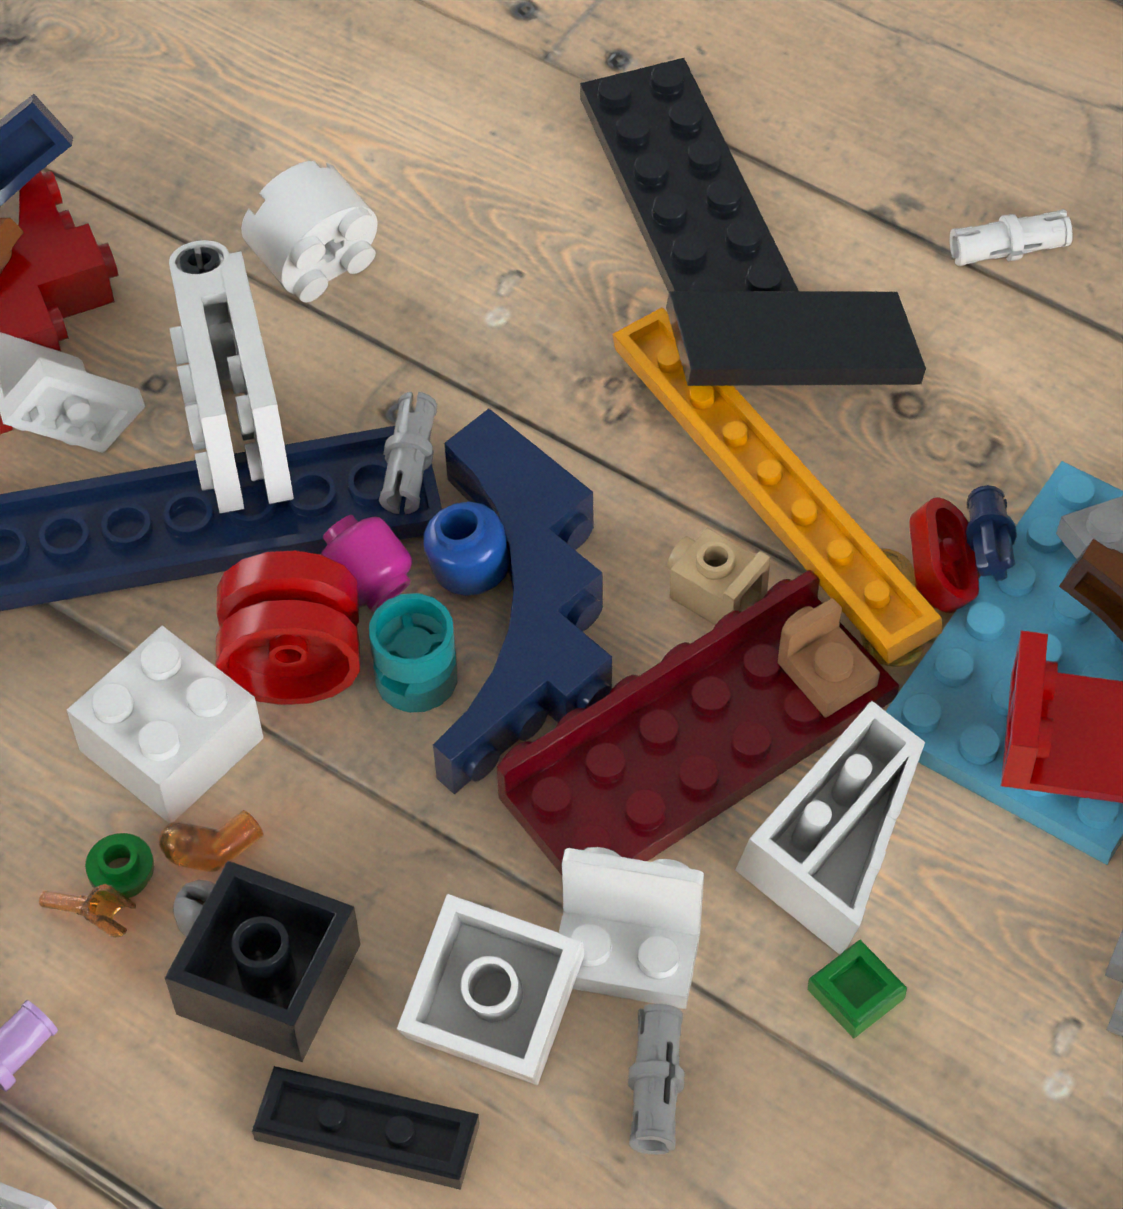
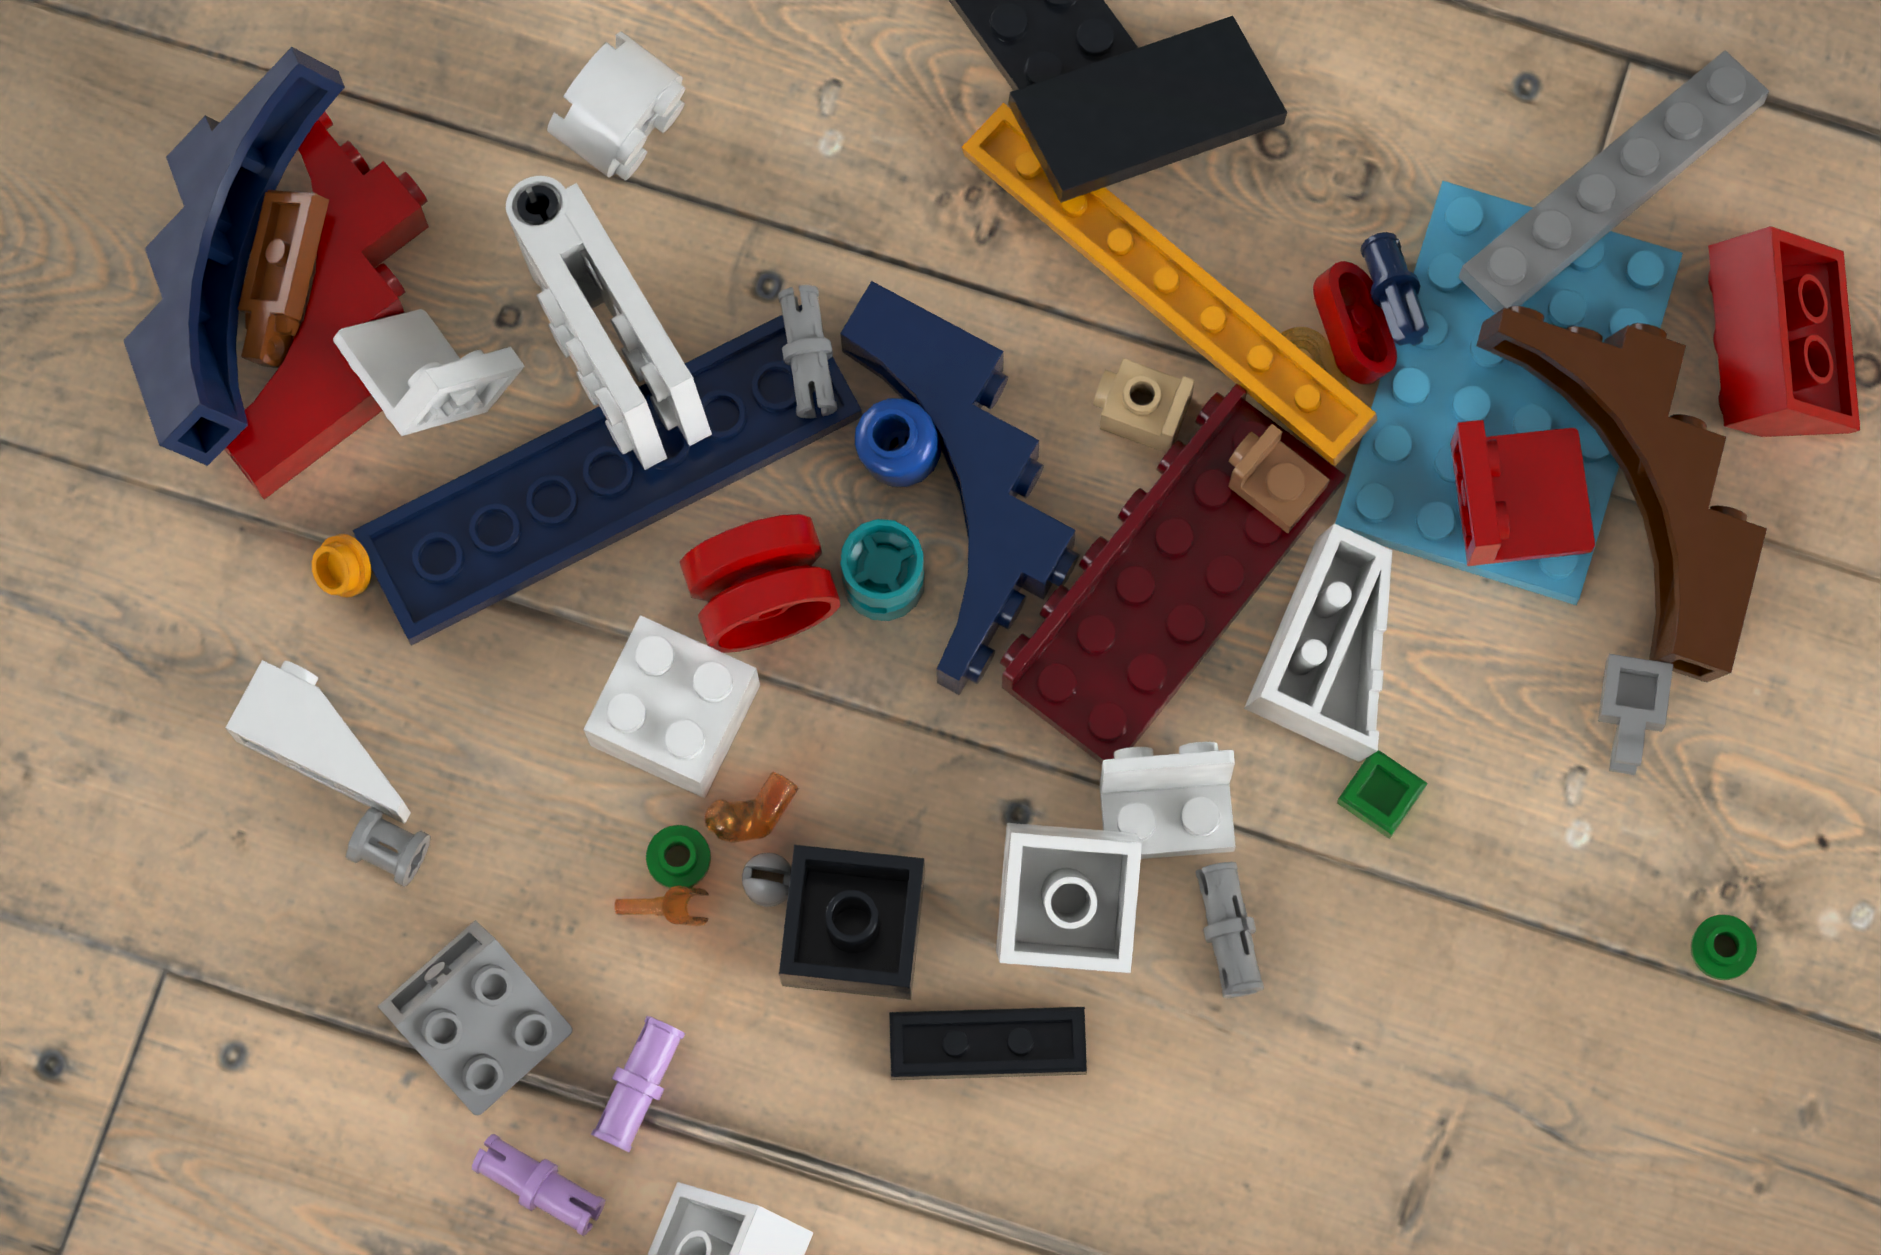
camera: 15 degrees left, 20 degrees up
dark pink head [321,515,413,612] -> none

